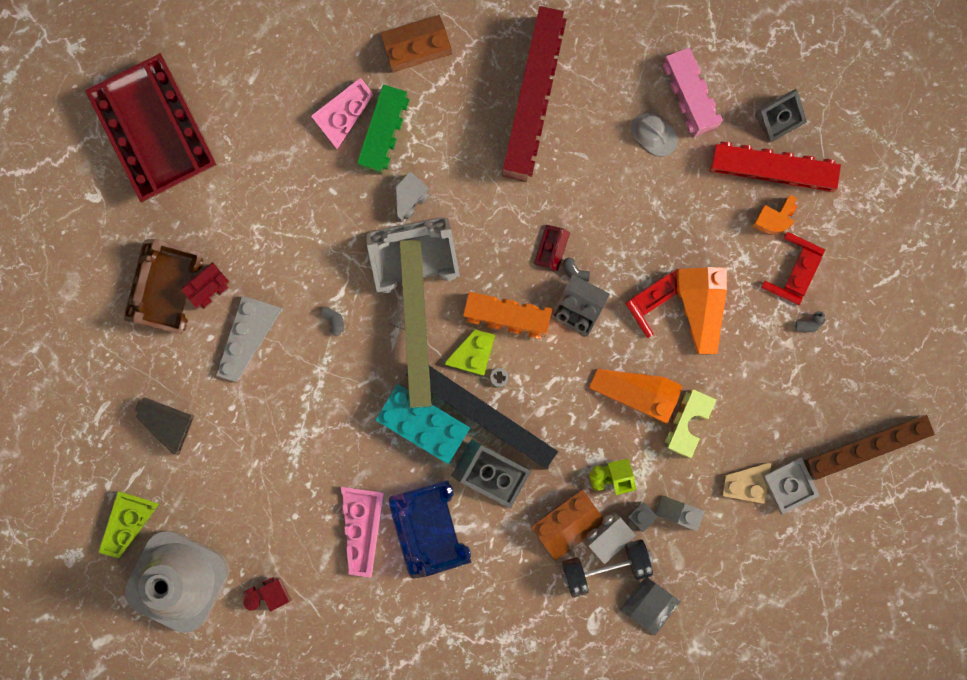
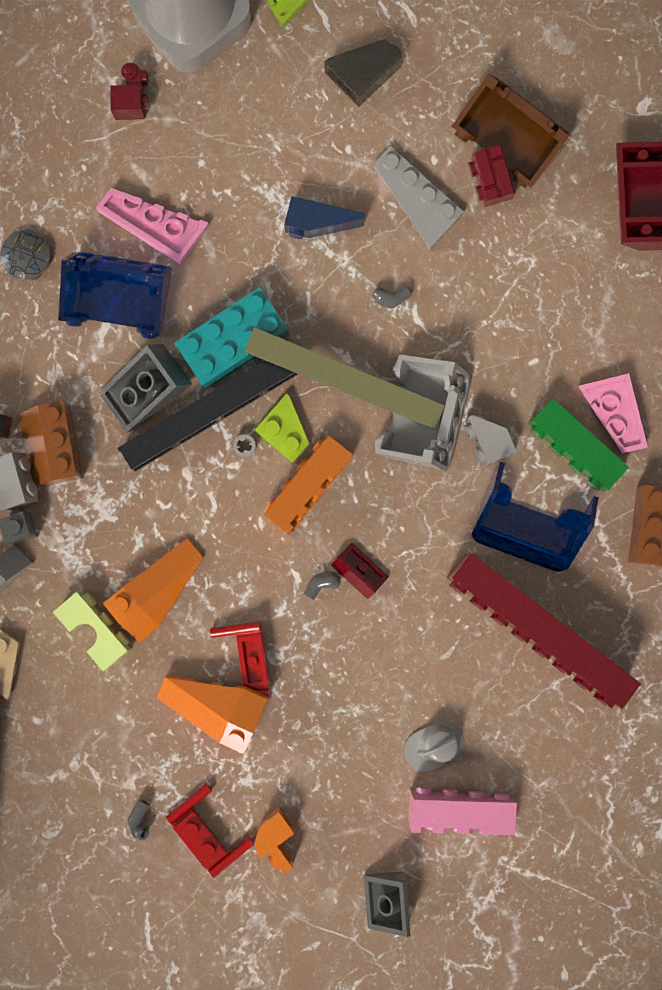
camera: 115 degrees right, 0 degrees up
dark grey slope [550,274,610,337] -> none
lime brick [589,458,636,495] -> none
red brick [710,142,841,192] -> none
none -> dark grey dish [0,230,51,280]
none -> dark blue slope [284,196,365,239]
none -> clear blue windscreen [472,461,599,572]

